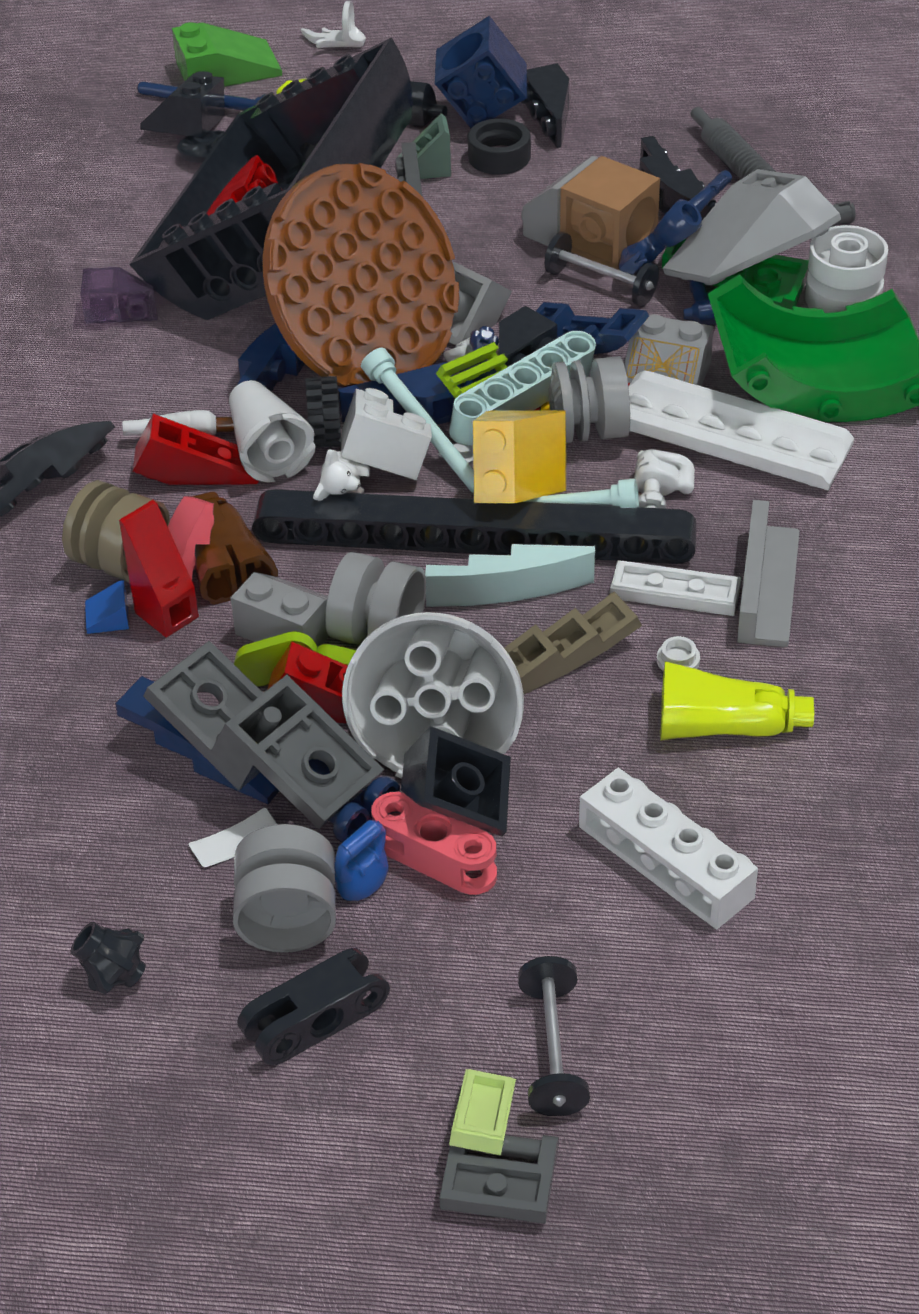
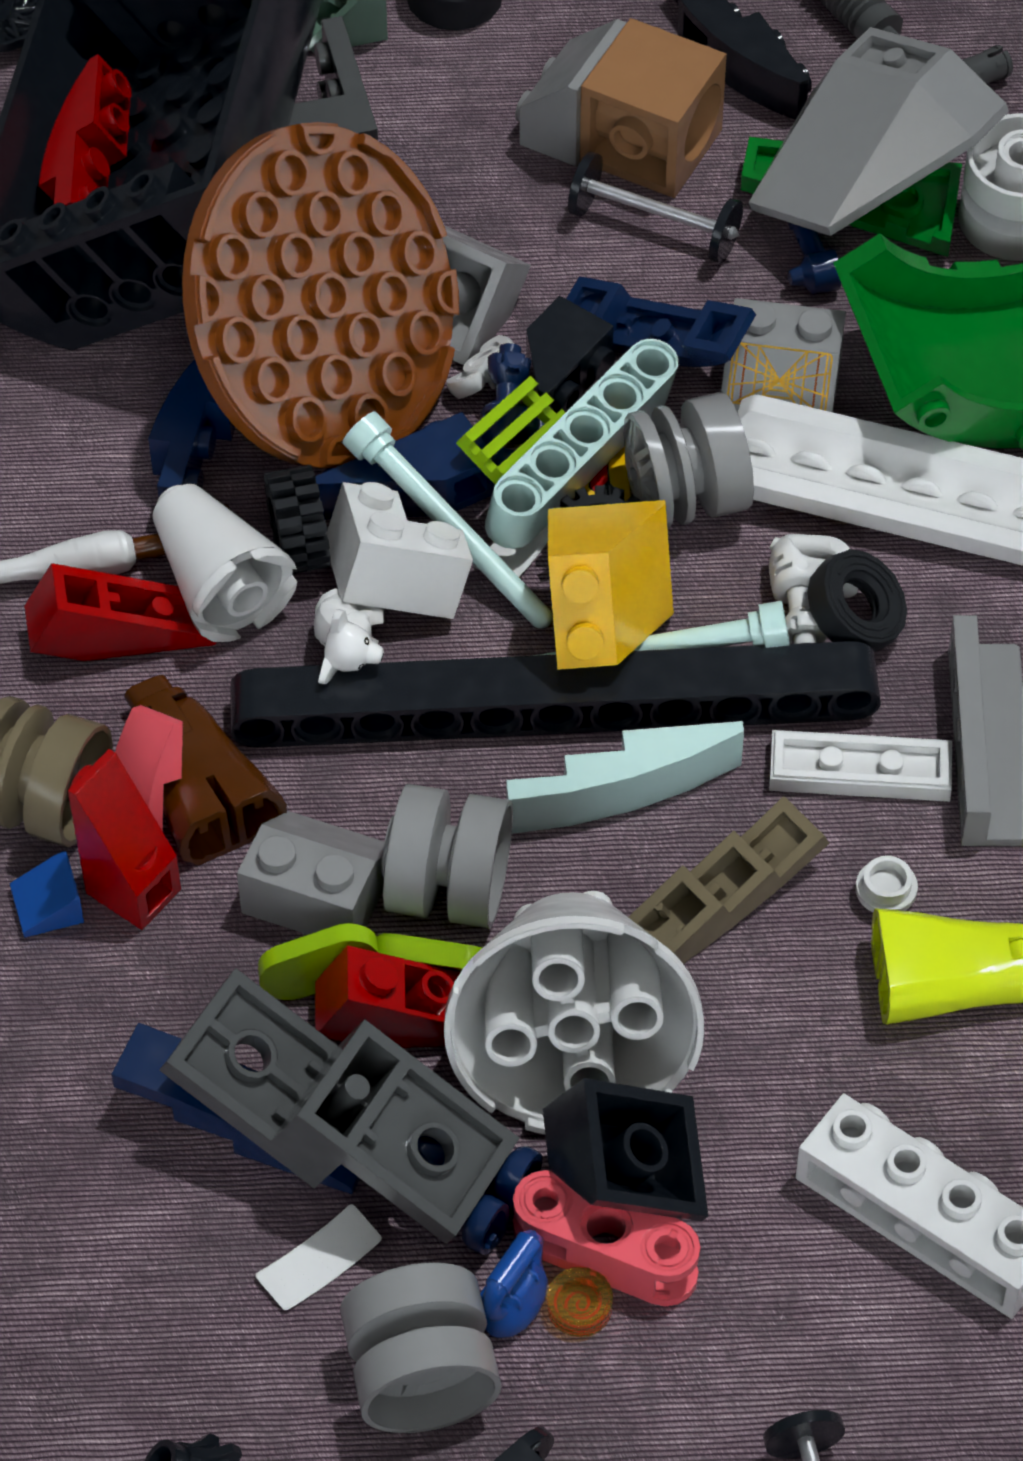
camera: 10 degrees left, 10 degrees up
dark blue animal [619,170,732,276] -> none
none -> clear yellow tile [547,1267,613,1337]
none -> black tyre [807,549,907,652]

